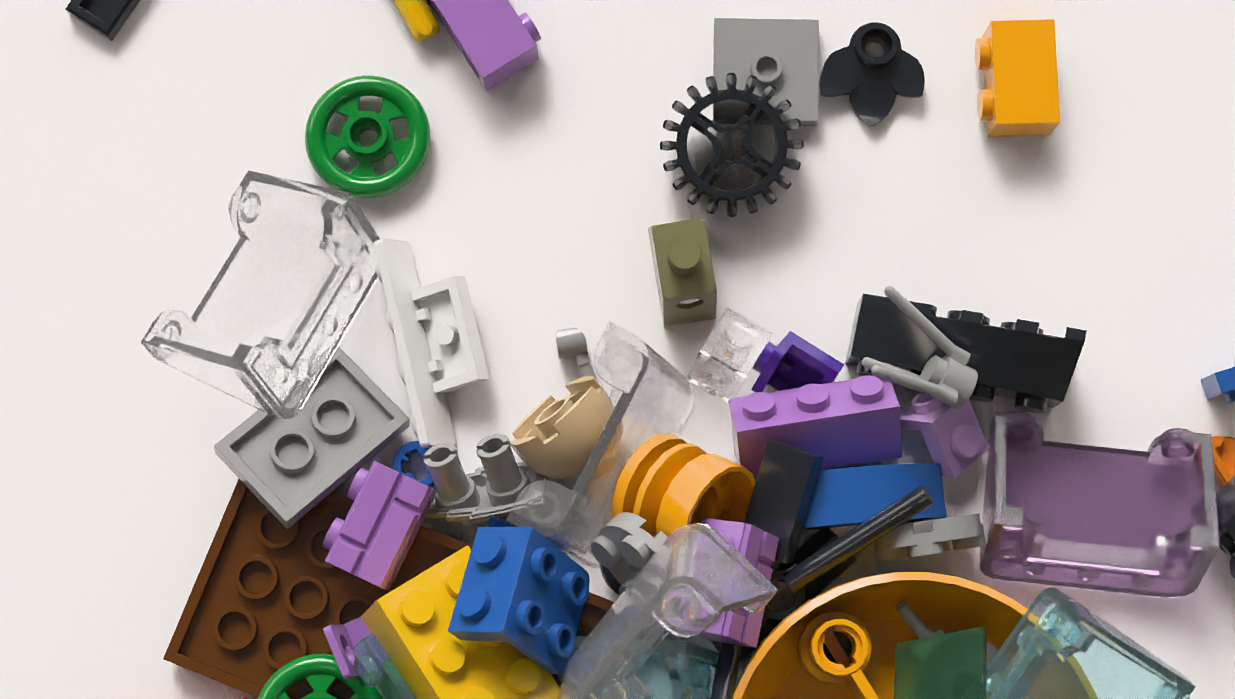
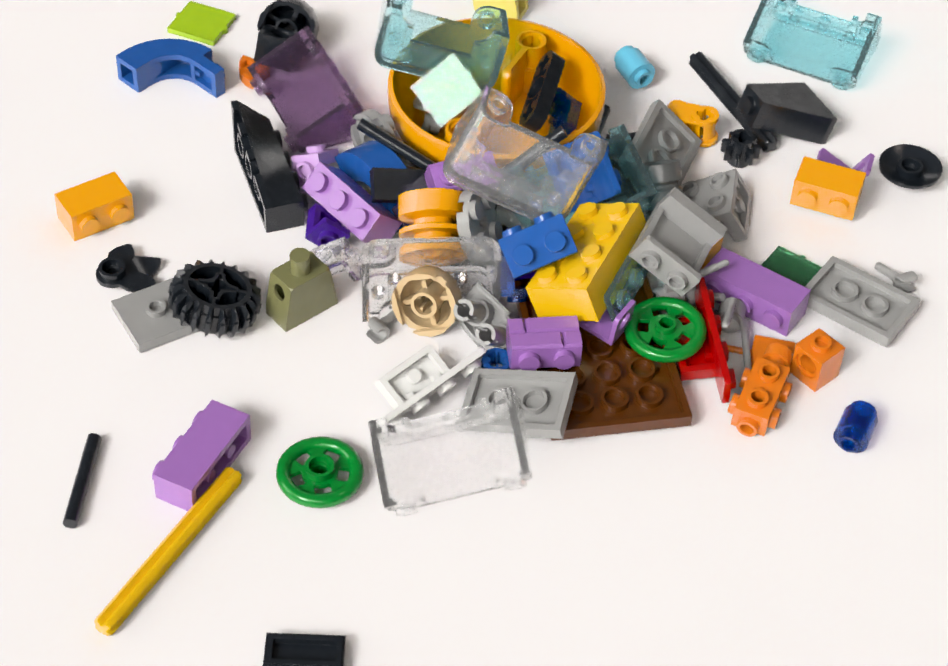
camera: 125 degrees left, 35 degrees down
light grey plant [862,286,978,409] -> none

